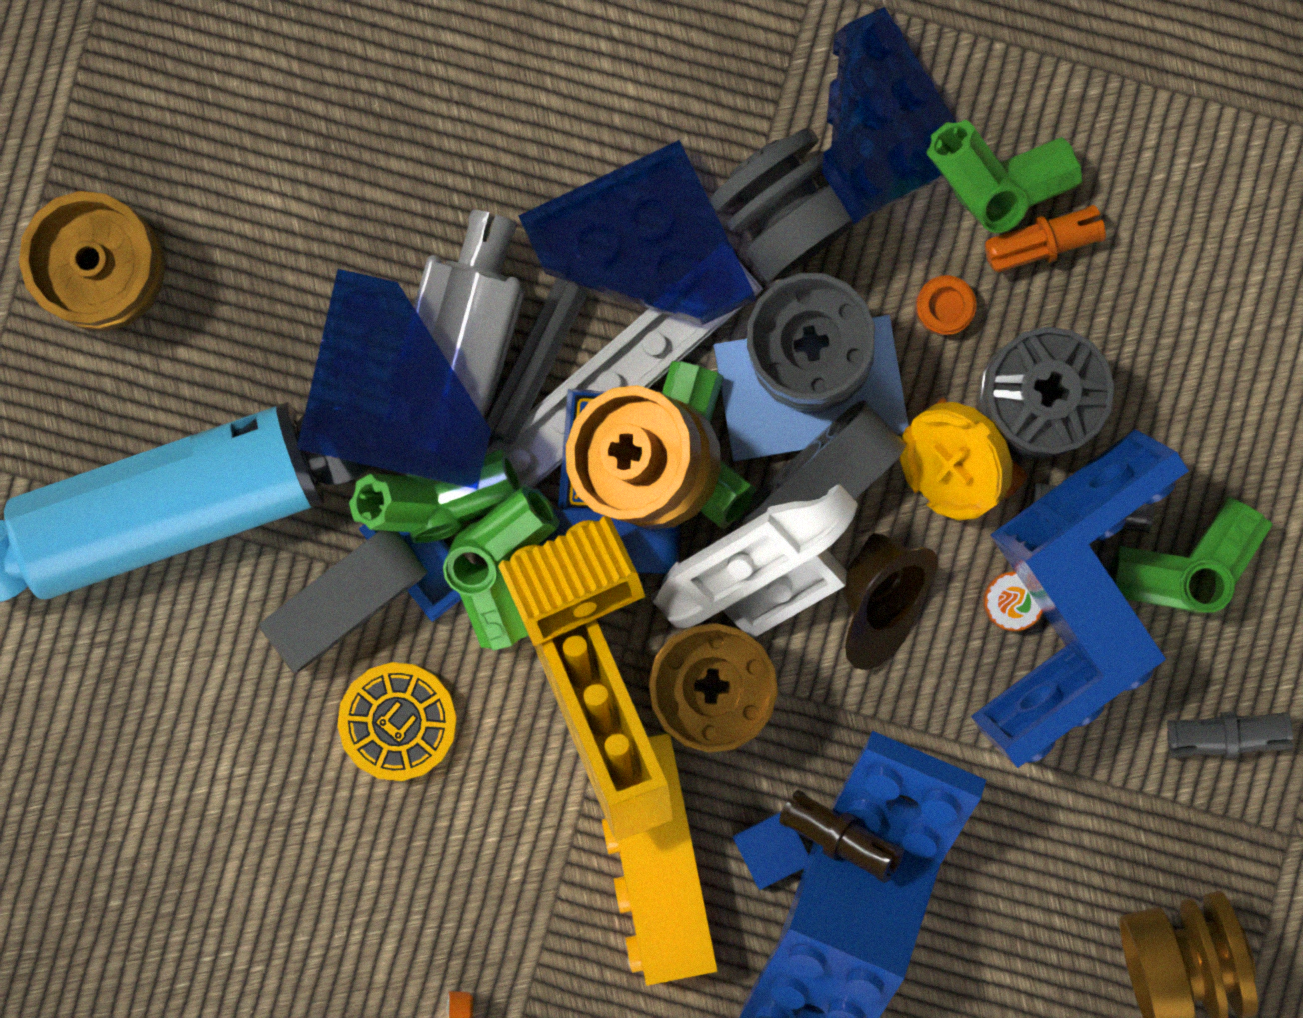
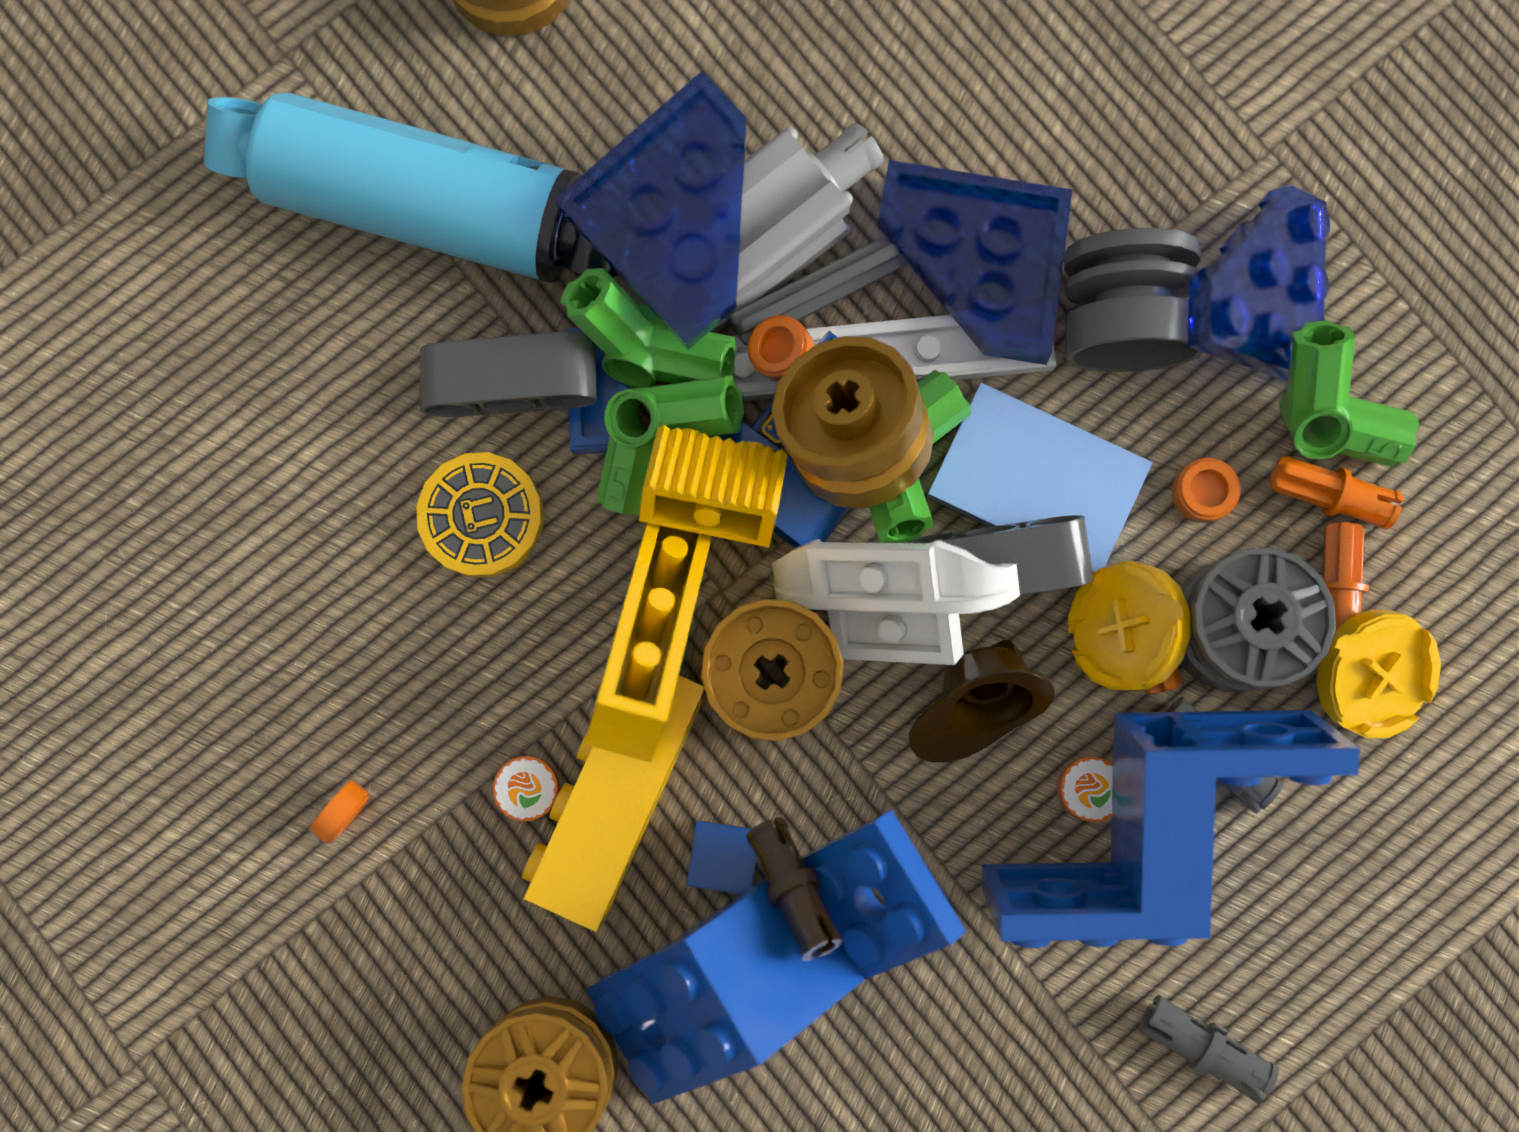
camera: 35 degrees right, 5 degrees down
dark grey wheel [747,273,875,412] -> none
bright green piece [1110,497,1273,613] -> none
none -> tile [493,756,560,821]
none -> orange tile [747,315,814,382]
none -> yellow tile [1316,610,1441,738]
none -> orange axle [1322,522,1369,631]

